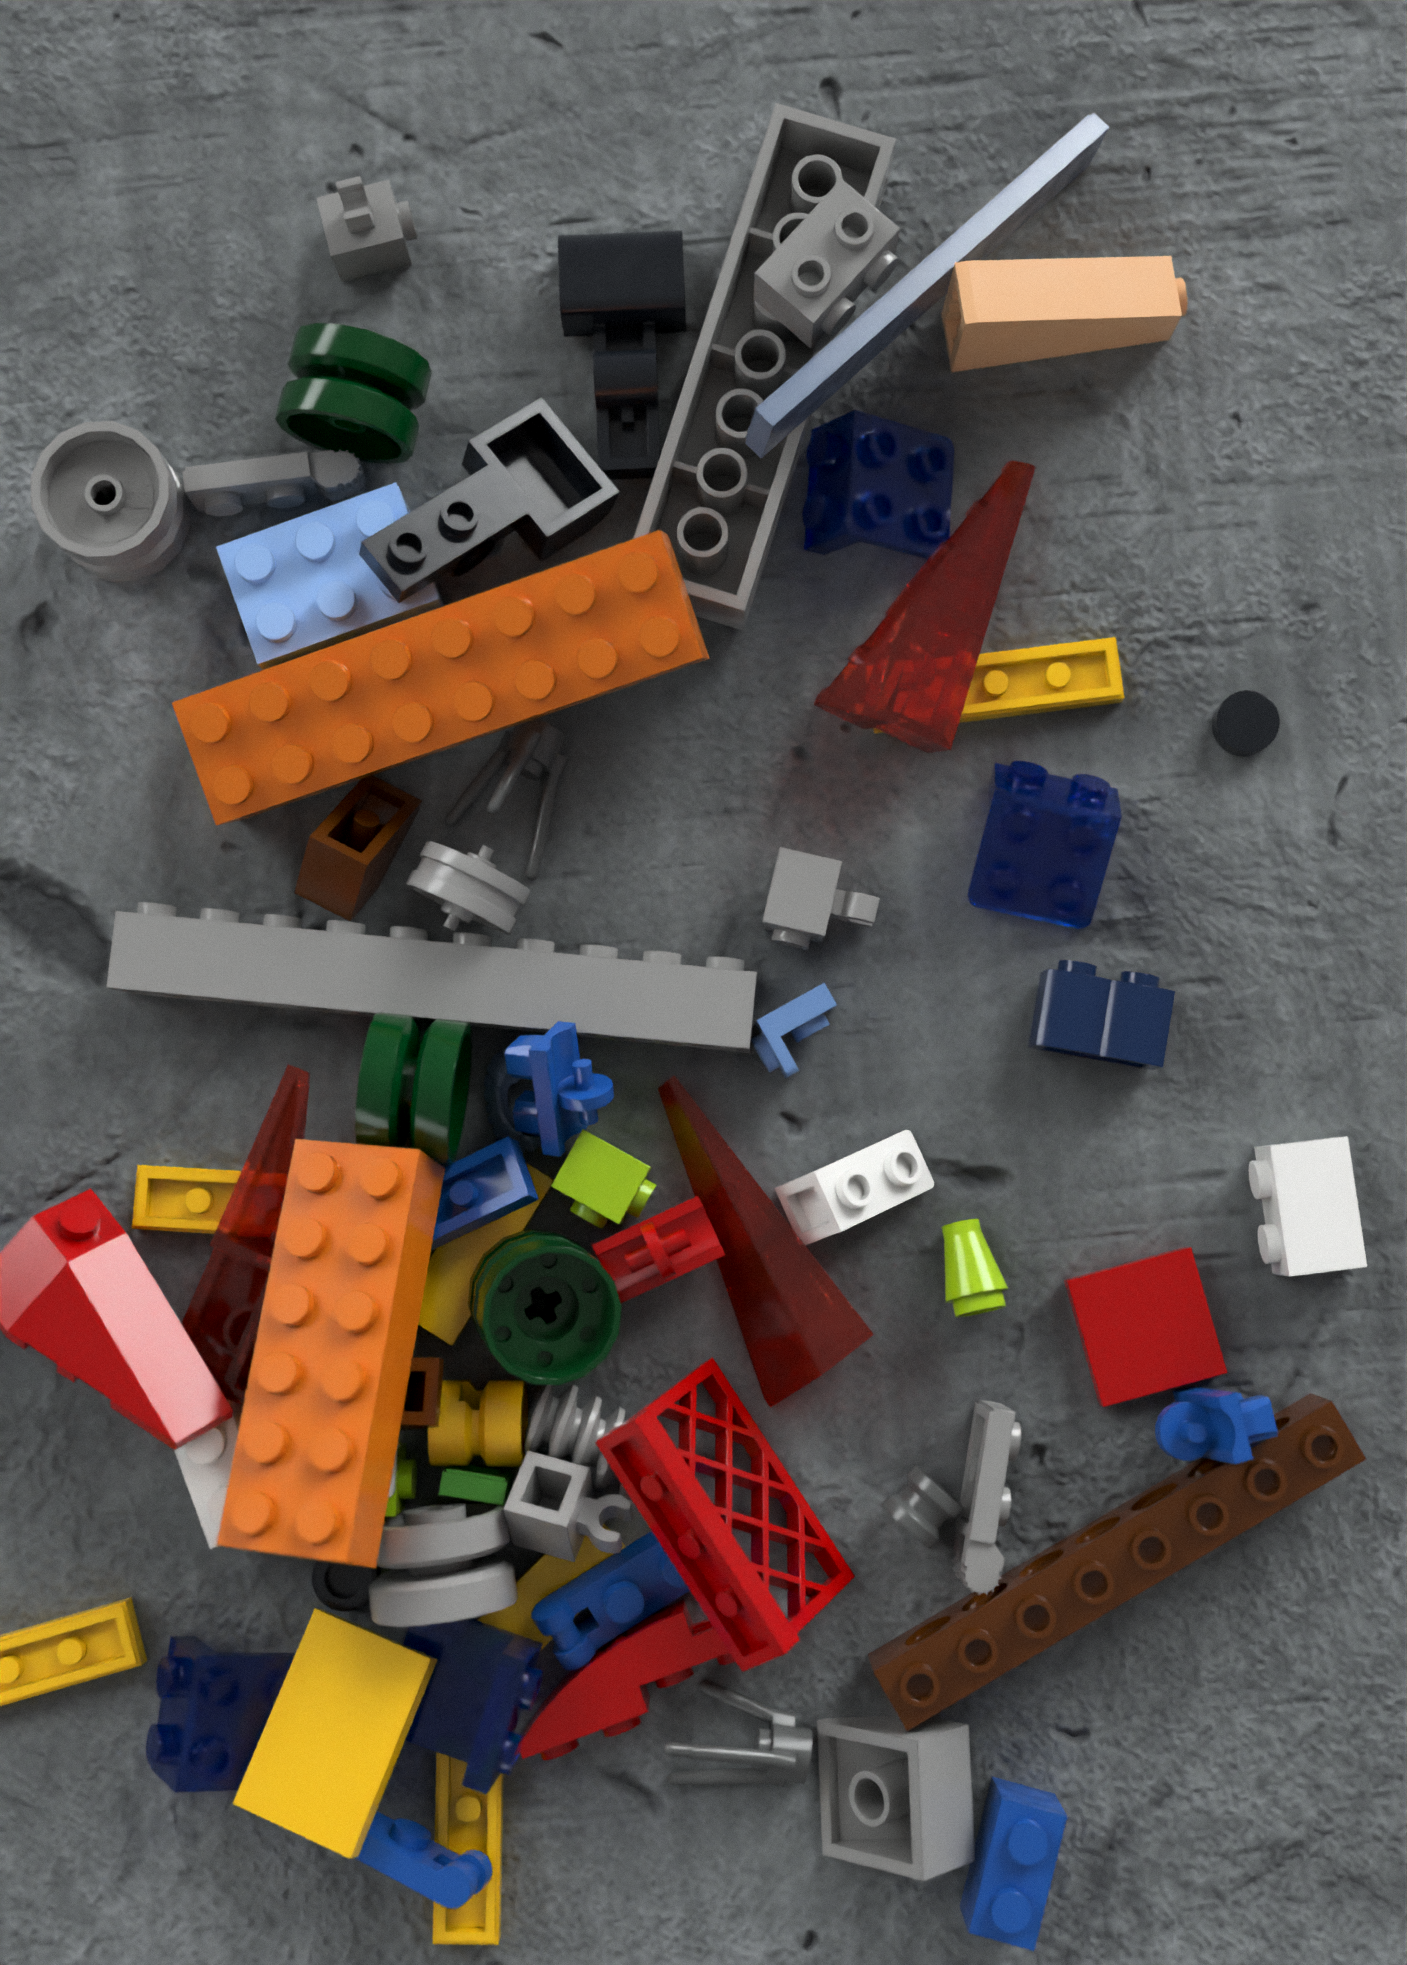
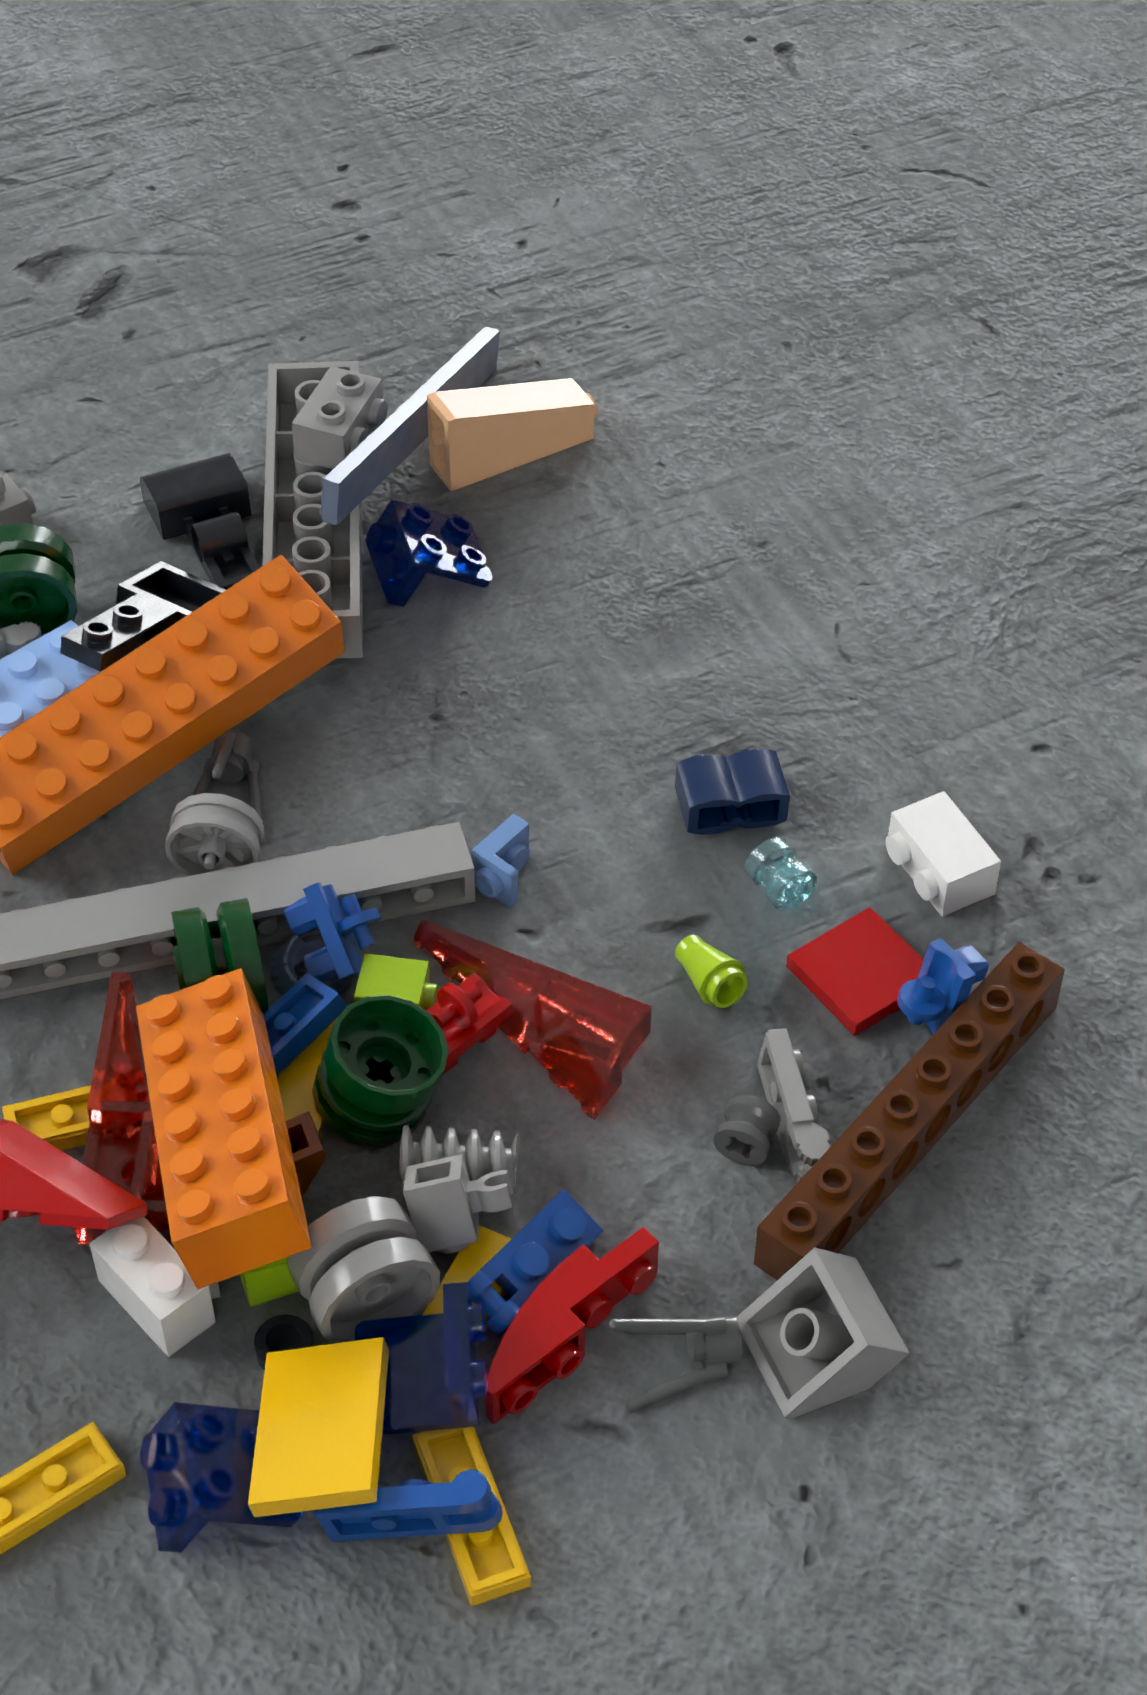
camera: 25 degrees left, 35 degrees down
reddish brown slope [294,775,422,921] -> none
yellow wheel [428,1380,528,1467] -> none
red fence [595,1357,855,1672] -> none
light grey brick [761,847,880,950] -> none
white bracket [775,1130,934,1247] -> none
clear red wedge [814,460,1036,753] -> none
yellow tile [866,637,1125,733] -> none
blue brick [960,1776,1067,1951] -> none
clear blue bracket [968,761,1122,929] -> none
black tile [1212,690,1280,757] -> none
none -> clear light blue wheel [745,837,817,911]

